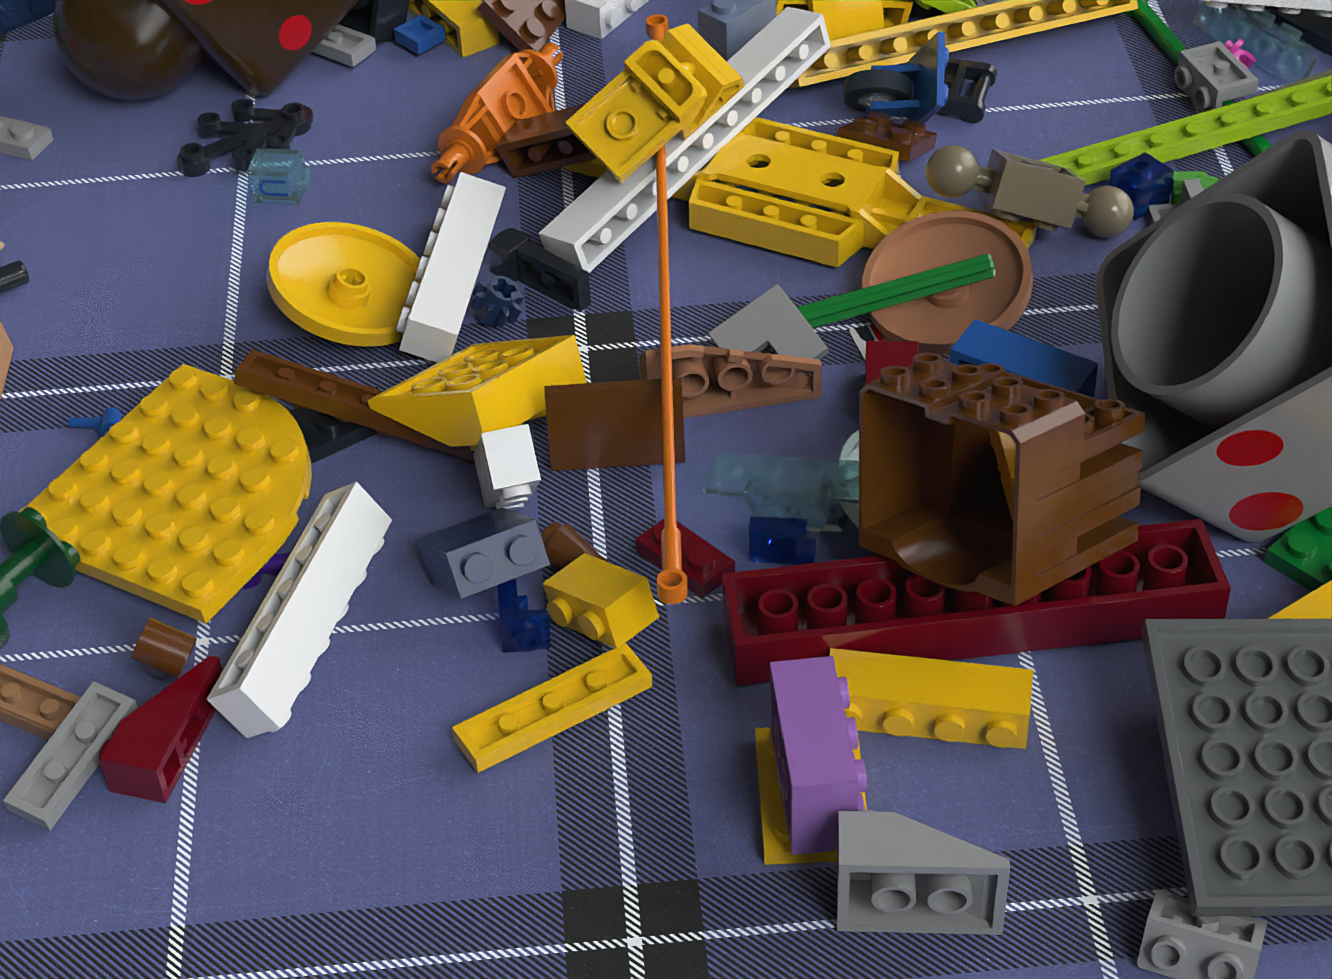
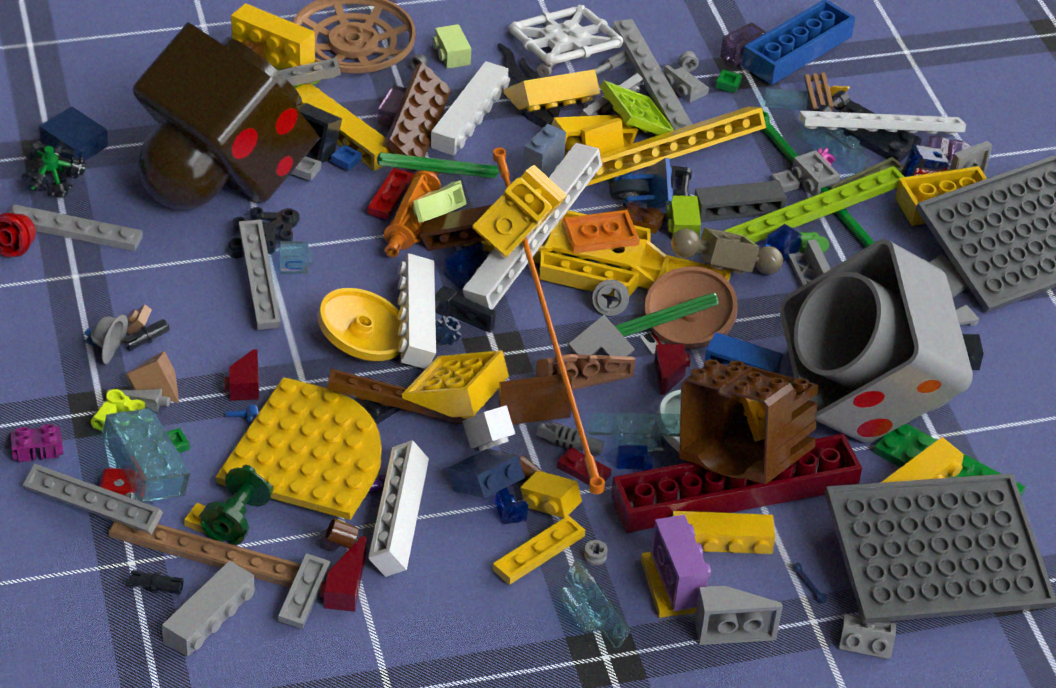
camera: 15 degrees left, 0 degrees up
none -> dark red slope [225,349,259,401]
none -> light grey plate [239,220,281,330]
none -> red plate [368,168,414,220]
none -> green axle [377,152,499,178]
none -> yellowish green slope [413,180,466,223]
none -> clear blue bracket [444,242,487,289]
none -> dark grey hinge [536,422,605,455]
none -> clear light blue bracket [558,560,631,648]
none -> orange tile [562,210,640,253]
none -> light grey bush [584,540,608,565]
none -> light grey gear [592,279,629,316]
none -> lime brick [666,196,701,237]
none -> dark grey brick [694,180,787,222]
none -> light grey tile [770,170,800,192]
none -> dark blue hinge [792,563,827,604]

